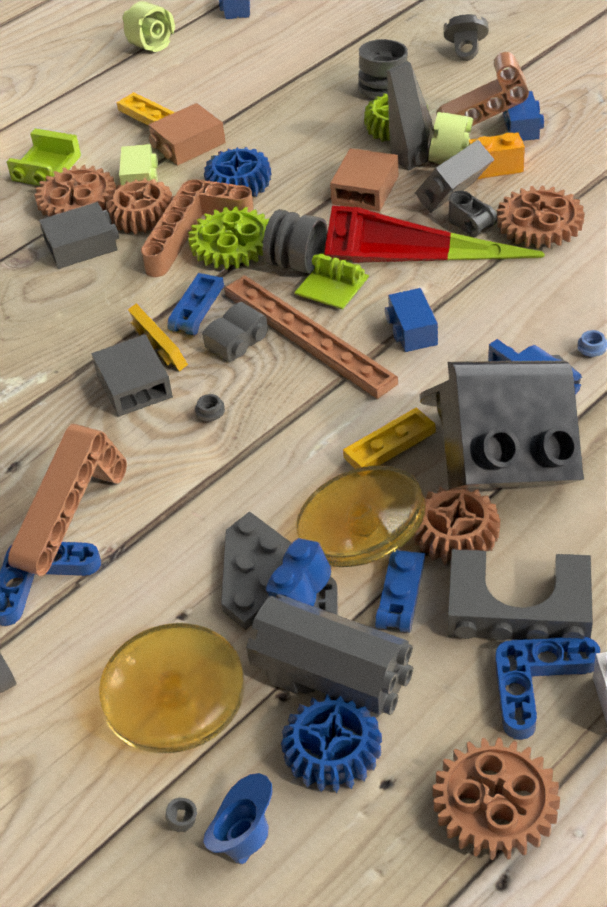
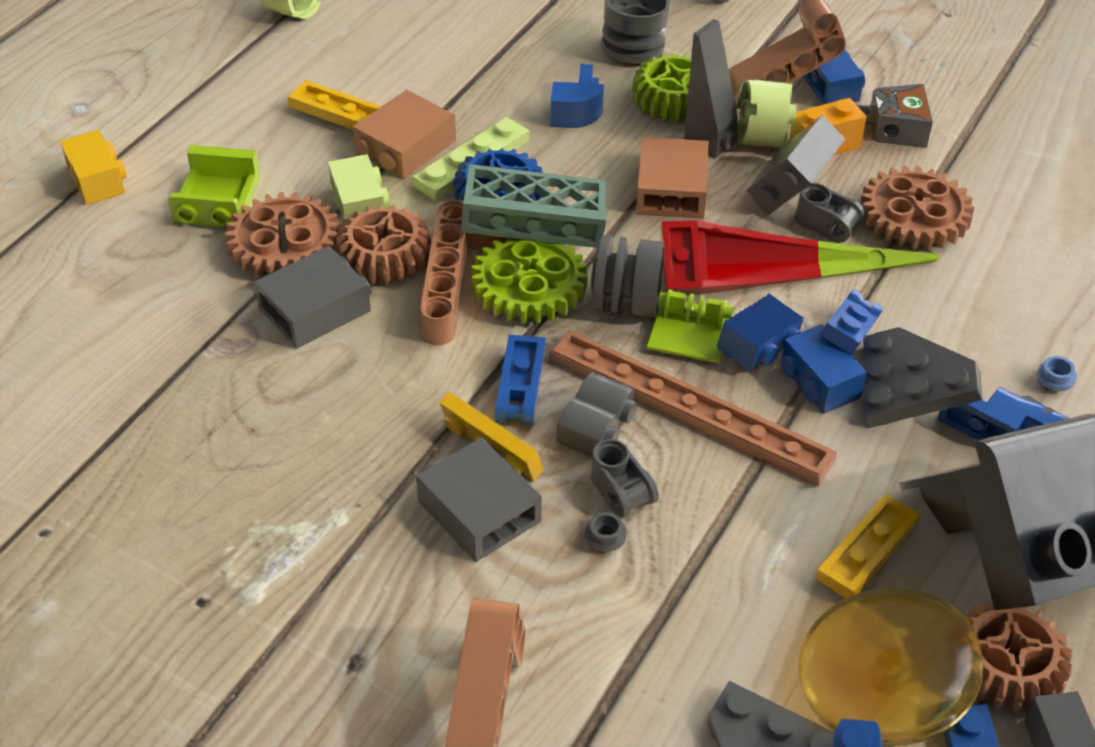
camera: 20 degrees left, 0 degrees up
none -> yellowish green plate [412,117,530,201]
none -> sand green fence [461,164,607,248]
none -> blue brick [550,64,604,128]
none -> dark grey piece [591,439,659,519]
none -> blue brick [717,293,804,371]
none -> blue plate [820,288,884,355]
none -> dark grey torso [857,84,933,148]
none -> dark grey plate [863,327,983,428]

